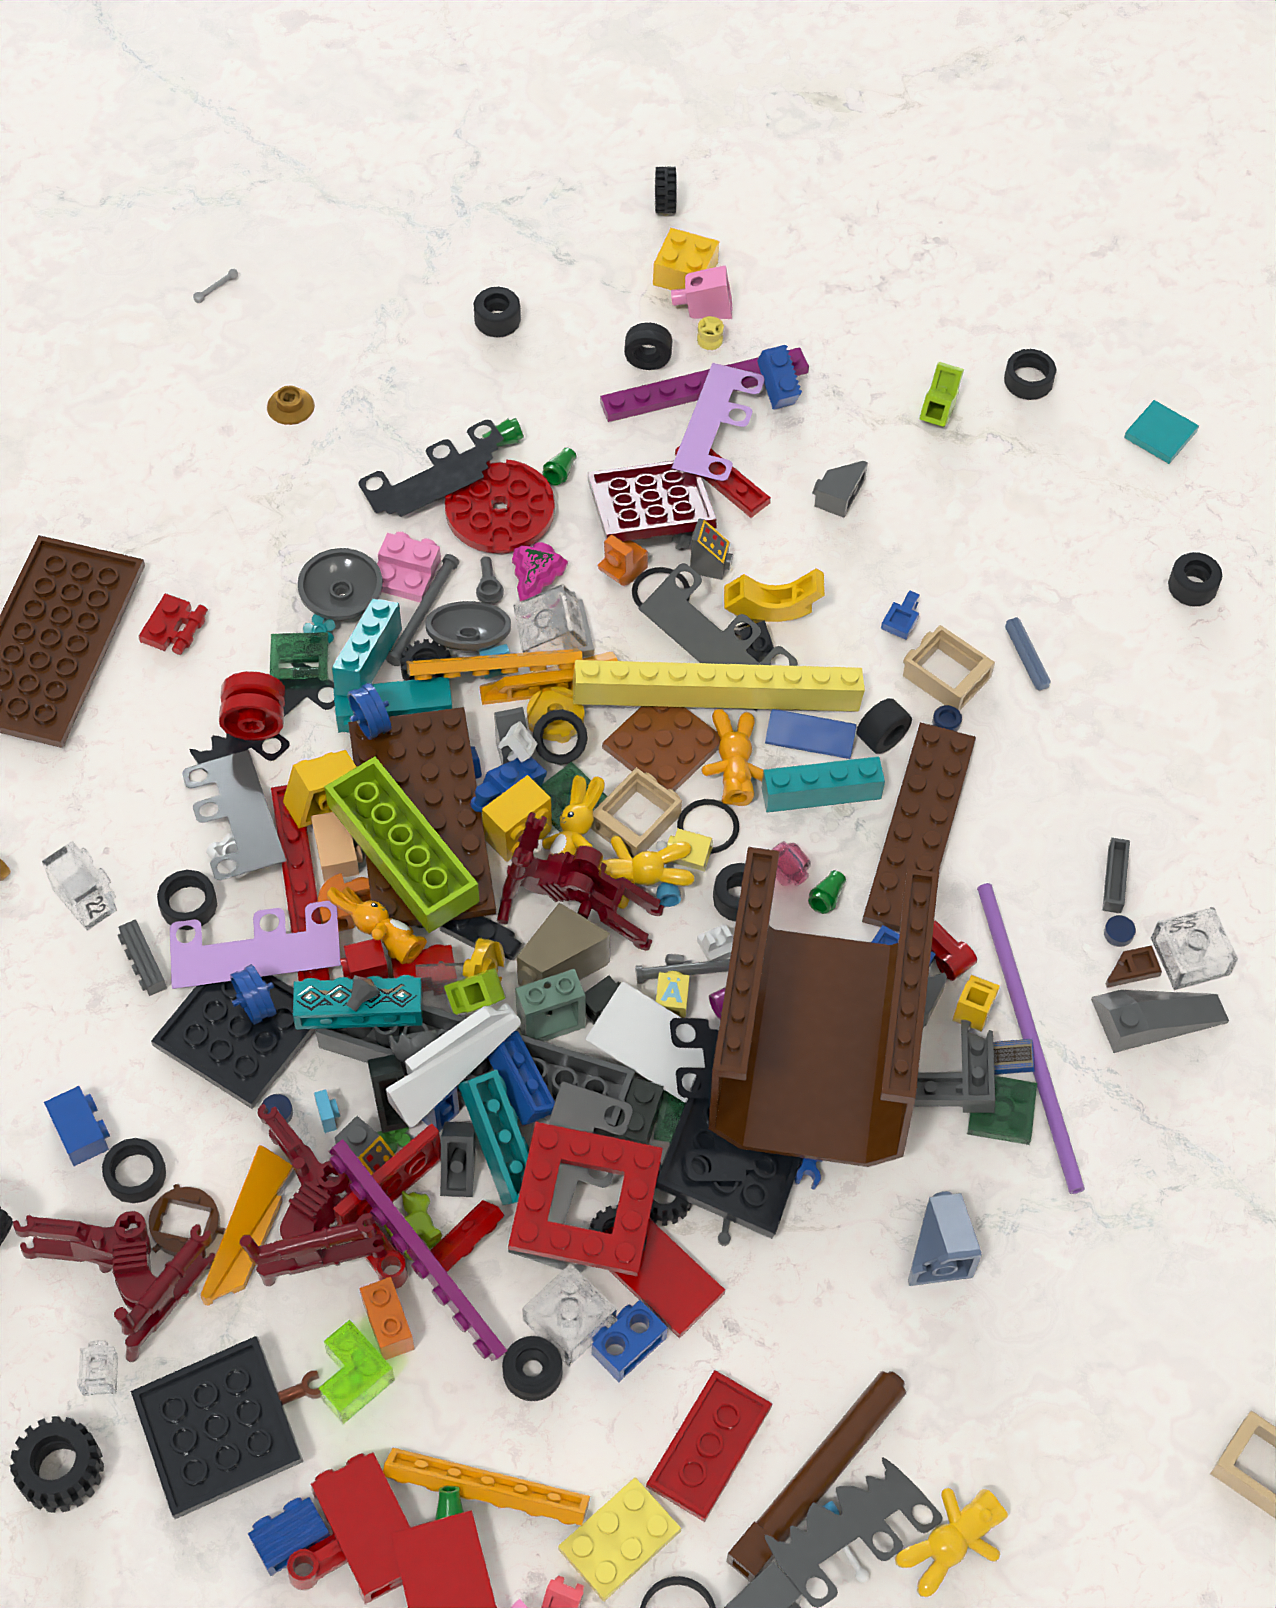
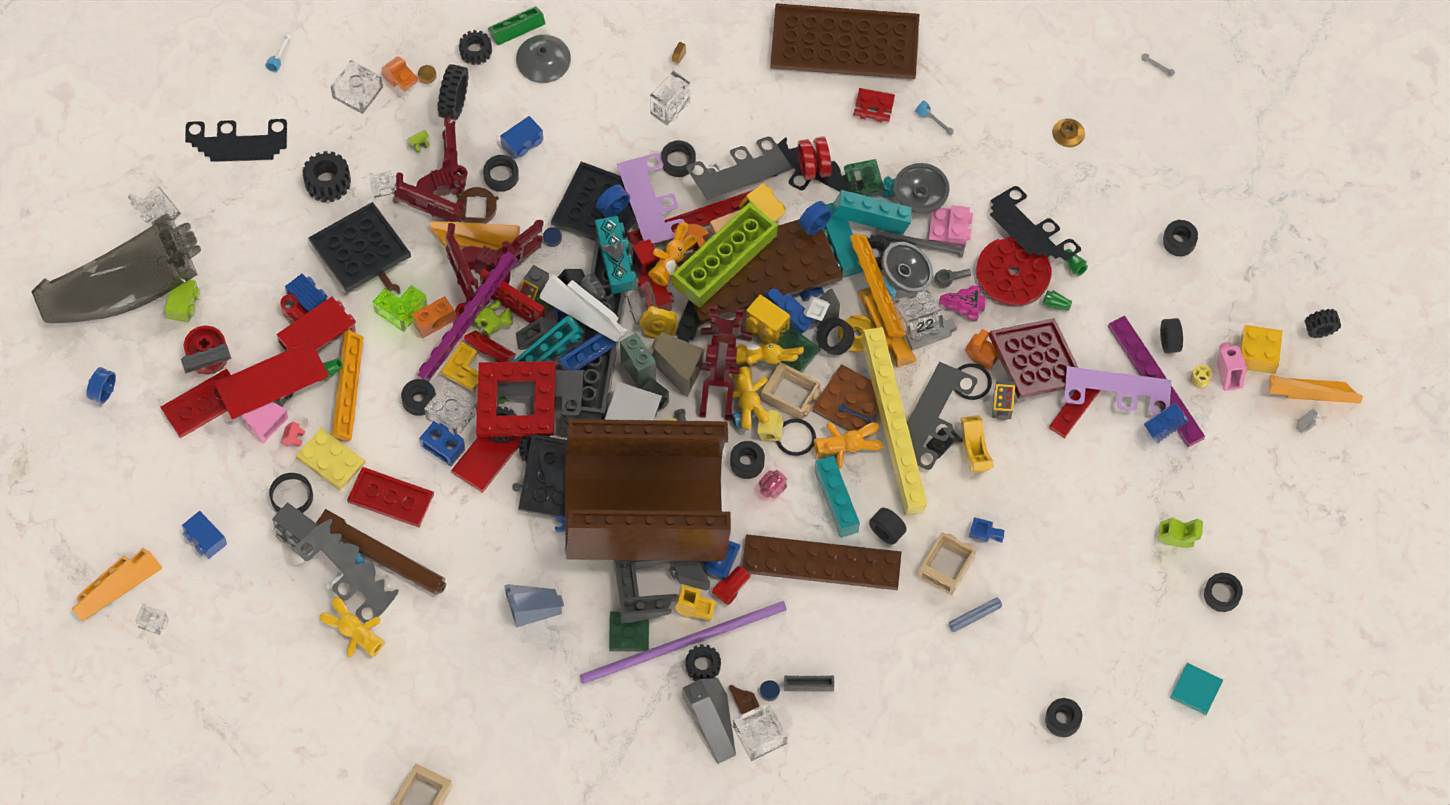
camera: 80 degrees right, 5 degrees up
dark grey piece [117,919,167,996] -> none
medium azure plate [314,1089,340,1133] -> none
lime brick [444,968,506,1015] -> none
slope [765,709,857,759] -> none
green cone [808,870,846,914] -> none
dark grey slope [812,461,868,518] -> none
dark blue tile [932,705,962,732] -> none
tile [993,1039,1035,1075] -> none
none -> lime tile [406,130,430,152]
none -> yellow plate [441,342,478,392]
none -> black tyre [685,644,721,681]
none -> dark blue hinge [838,404,876,424]
none -> hinge [915,100,954,135]
none -> light orange wedge [1269,375,1363,403]
none -> light grey plate [1296,409,1318,433]

